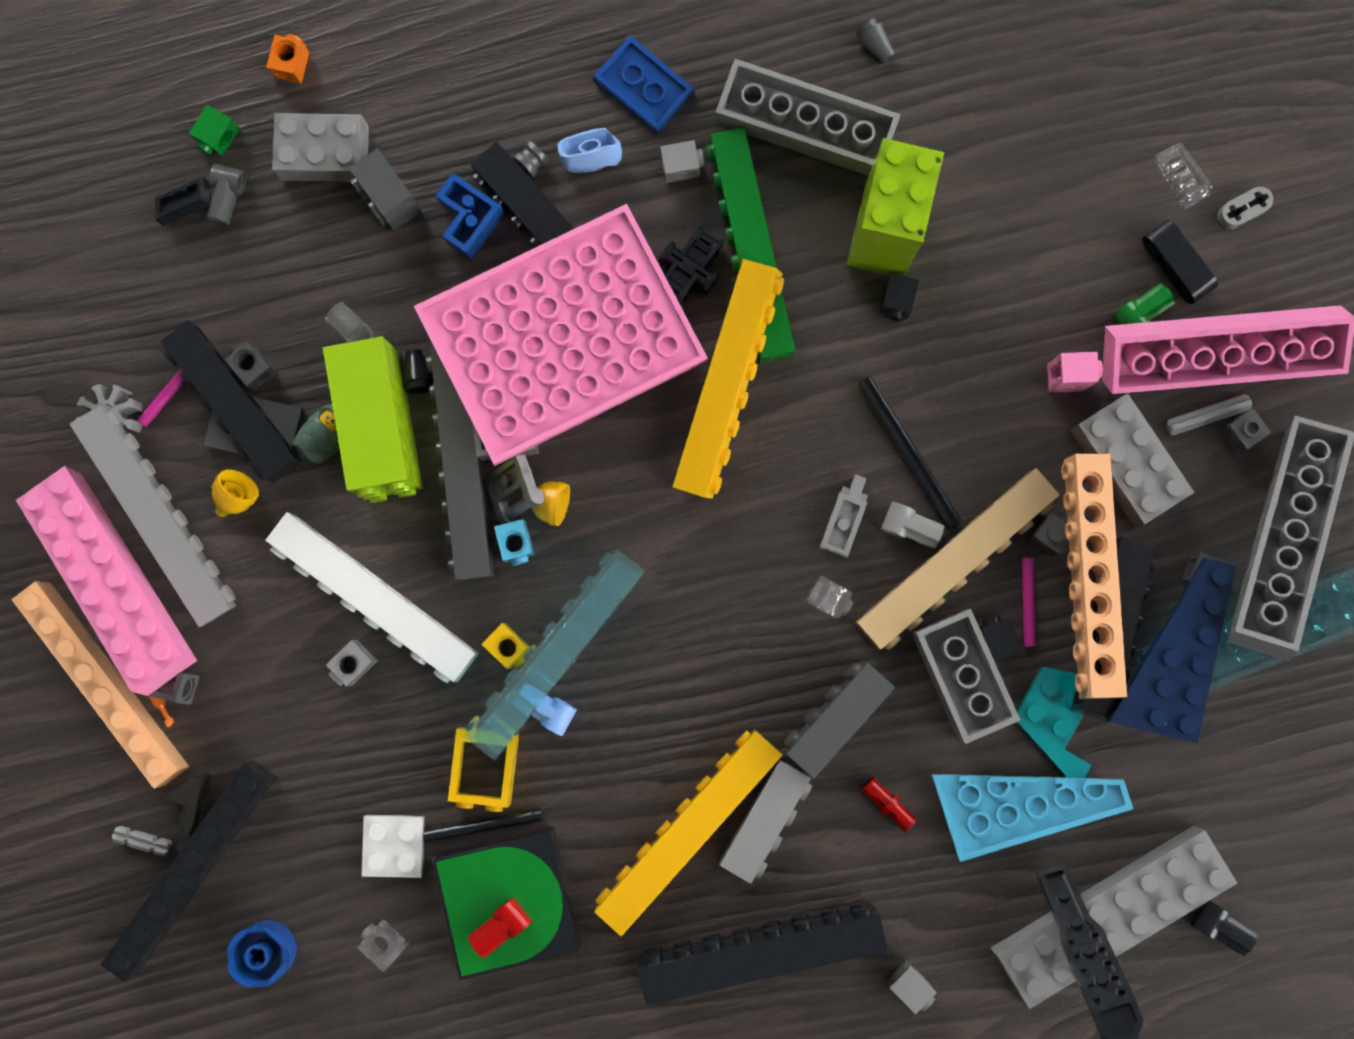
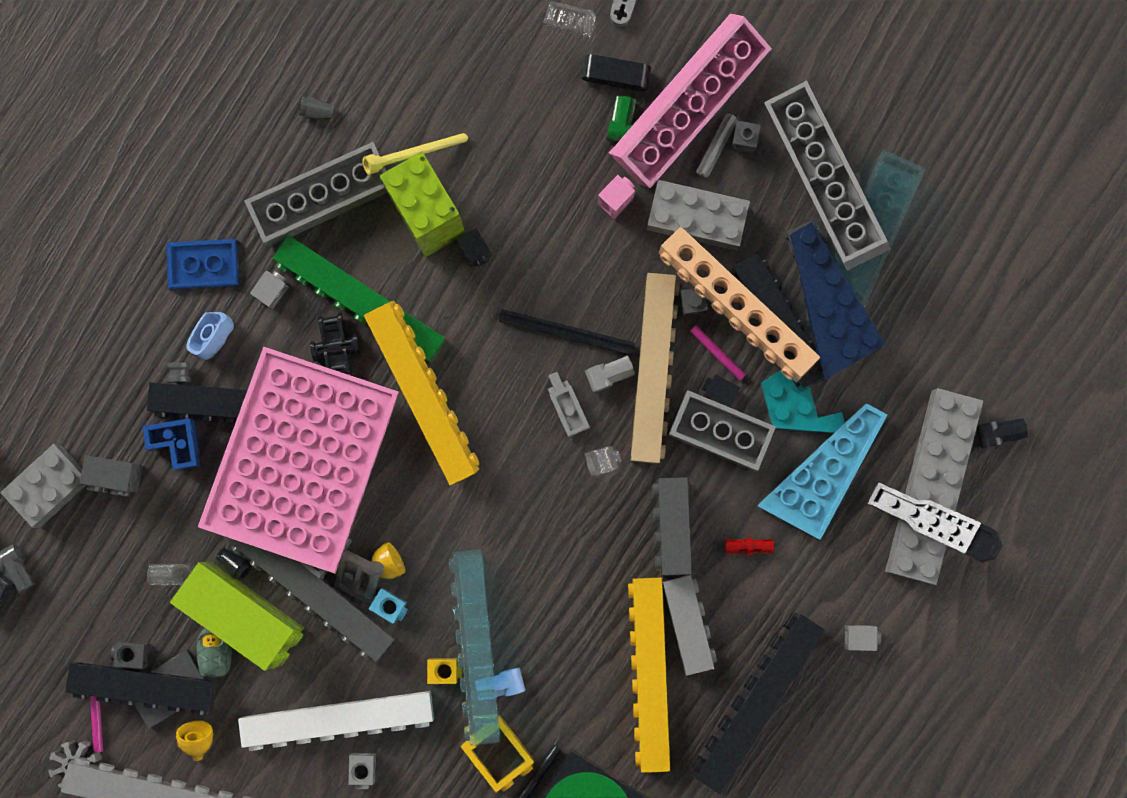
camera: 50 degrees left, 0 degrees up
none -> light yellow piece [363,133,468,175]

